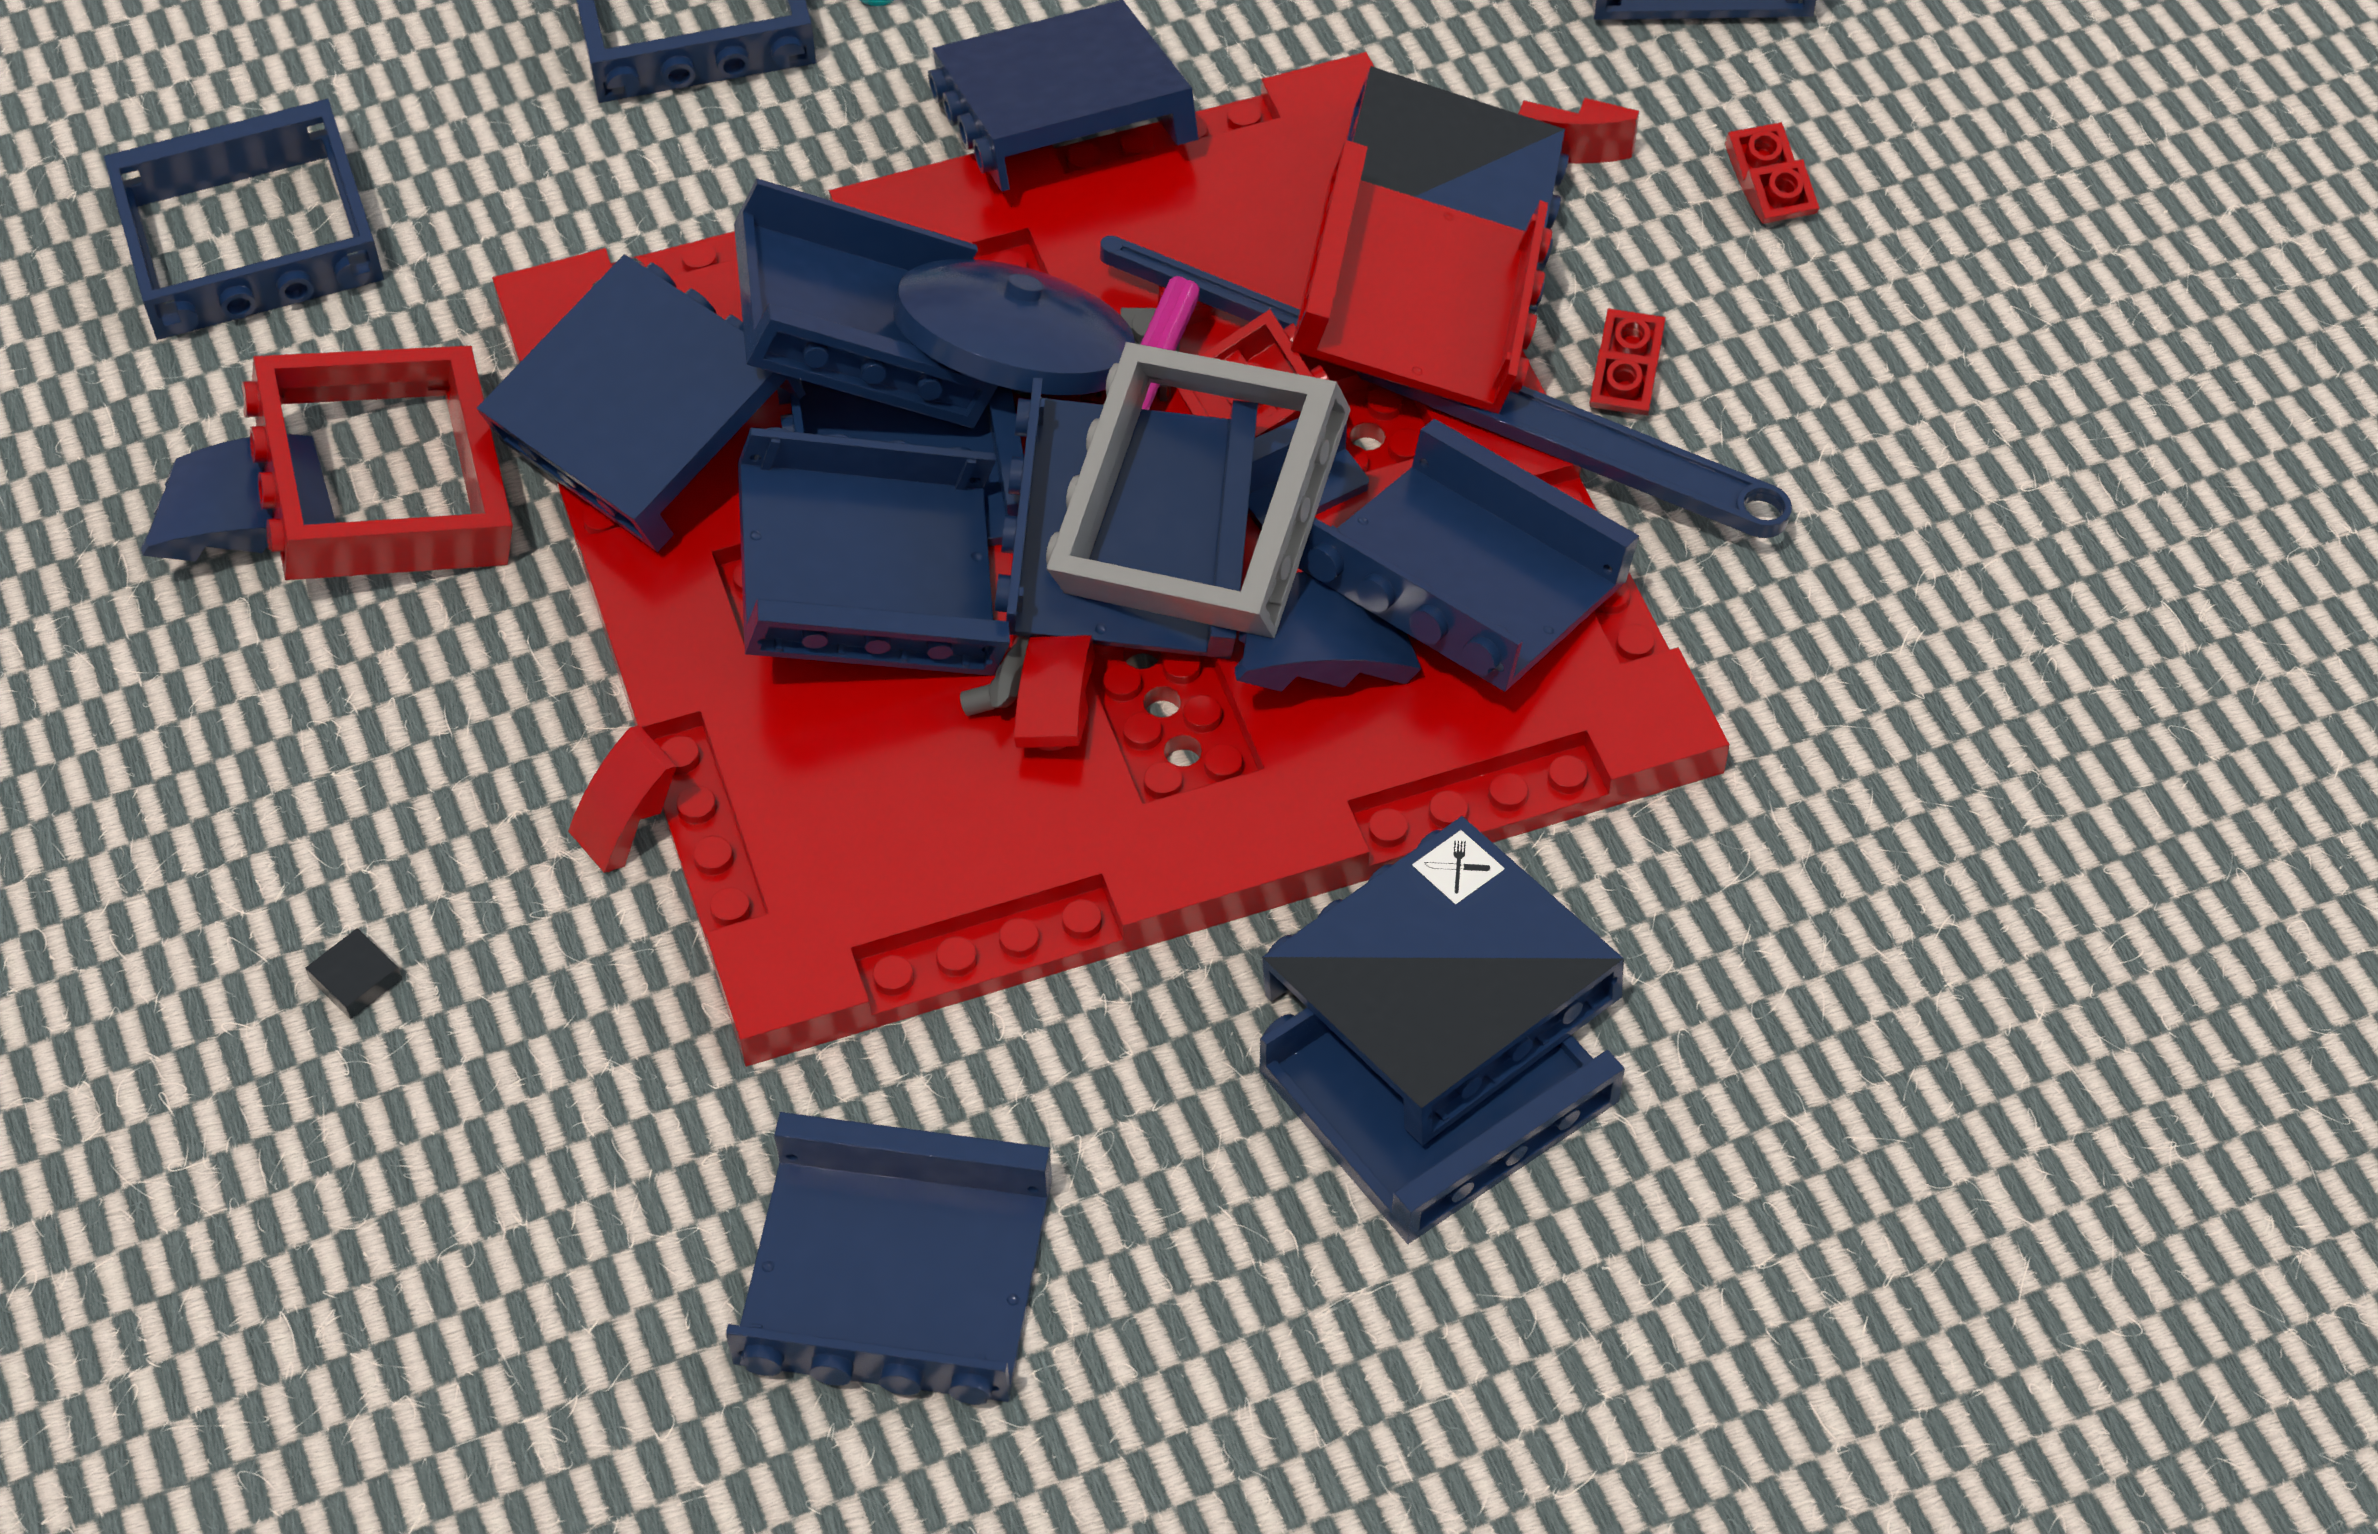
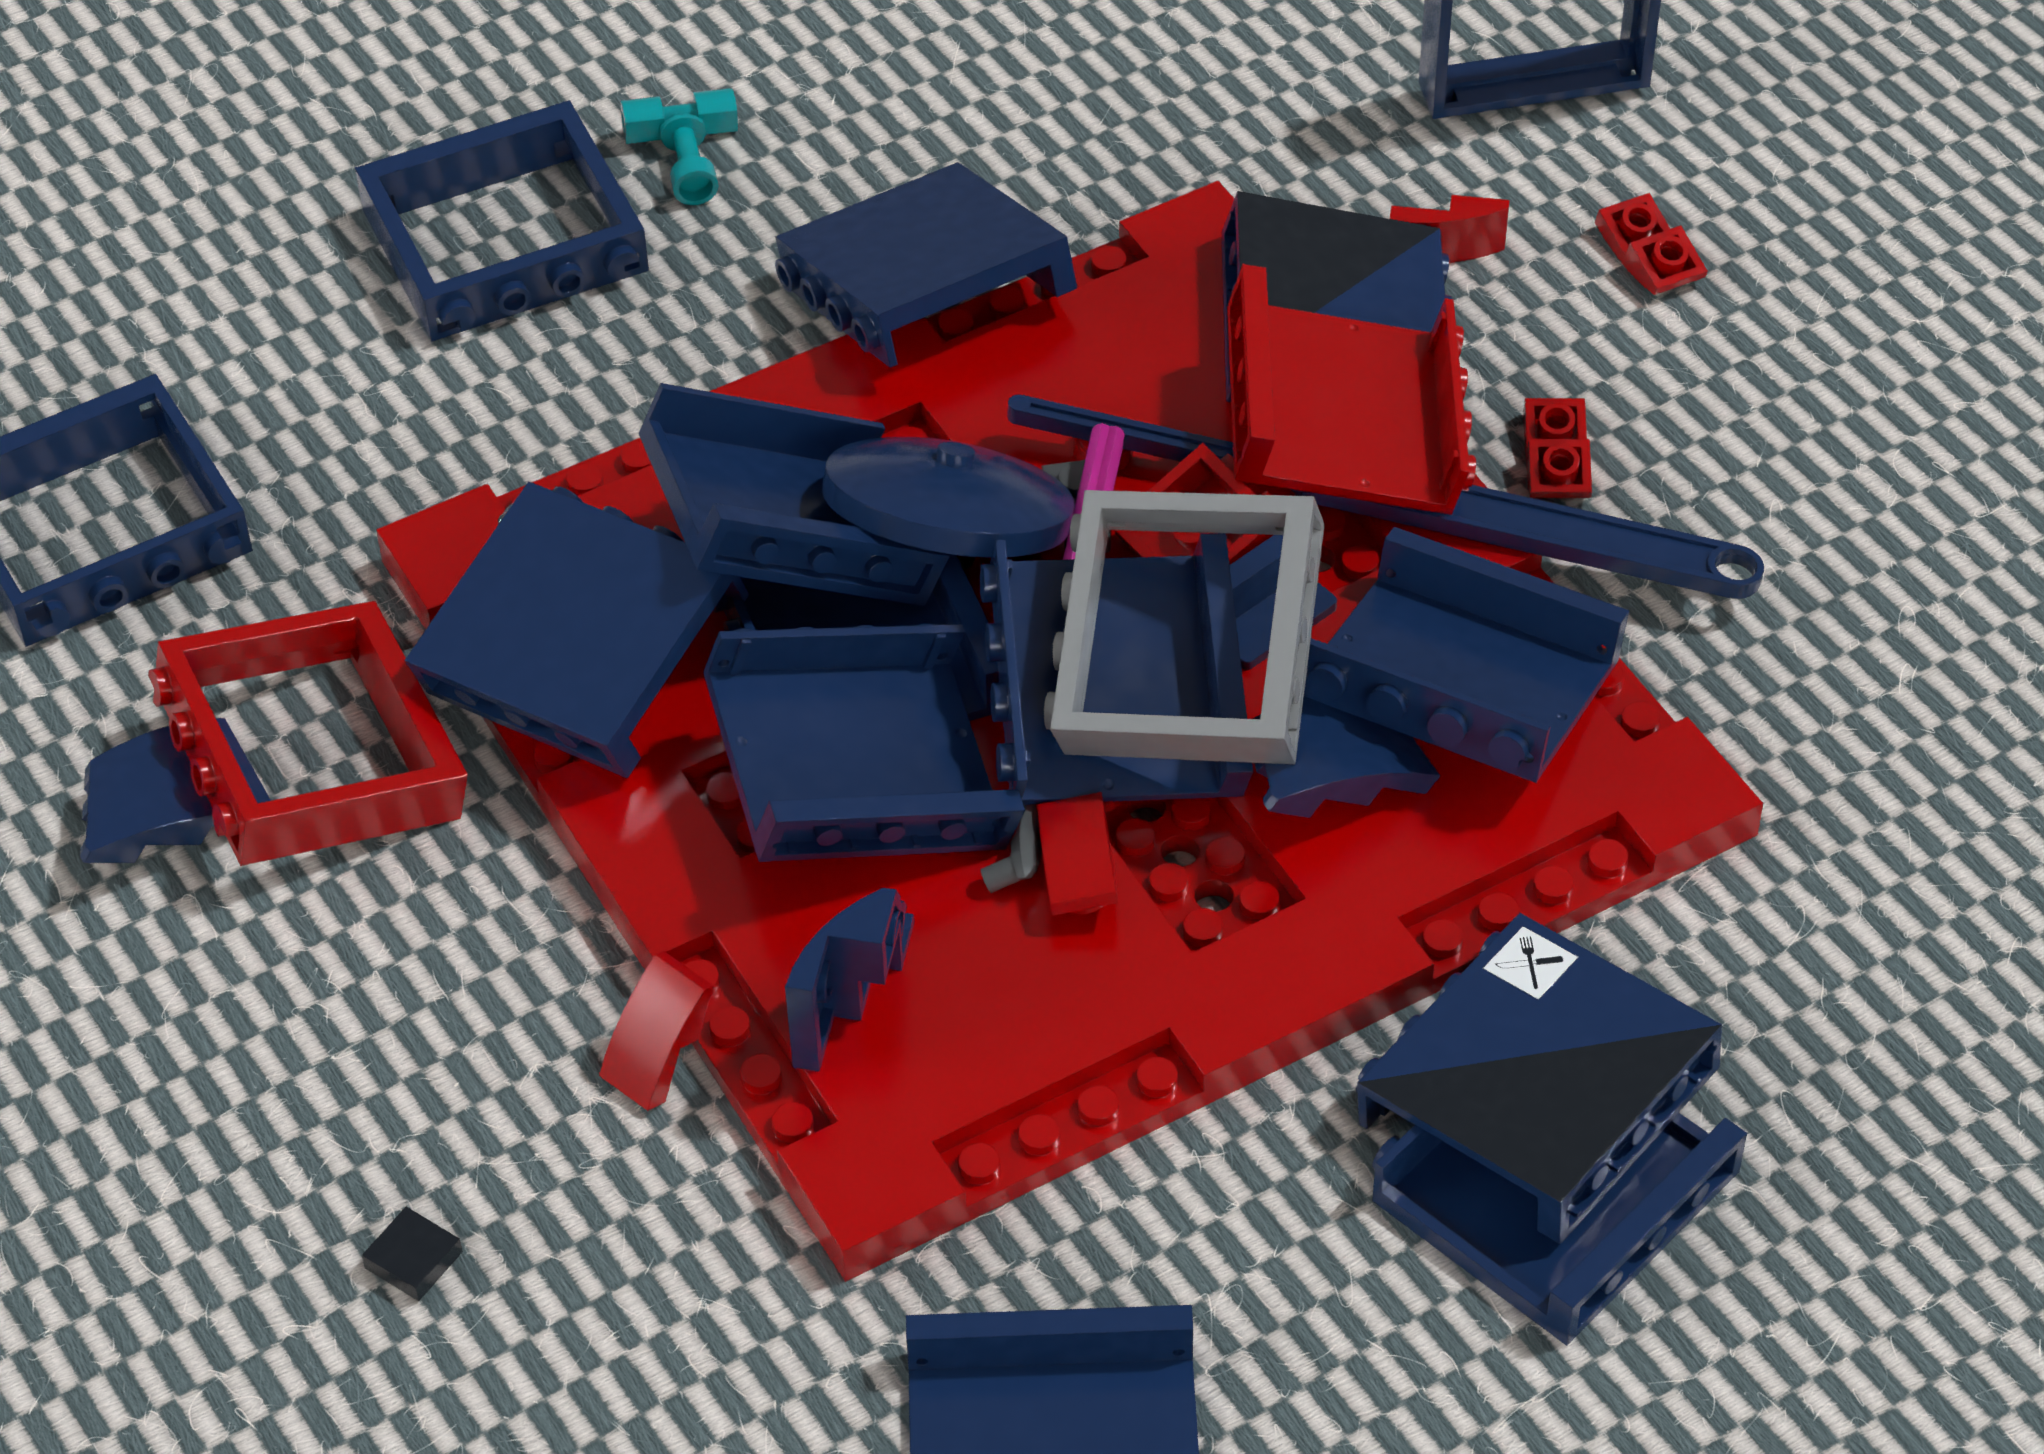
camera: 10 degrees left, 5 degrees down
none -> dark blue slope [785,888,915,1071]

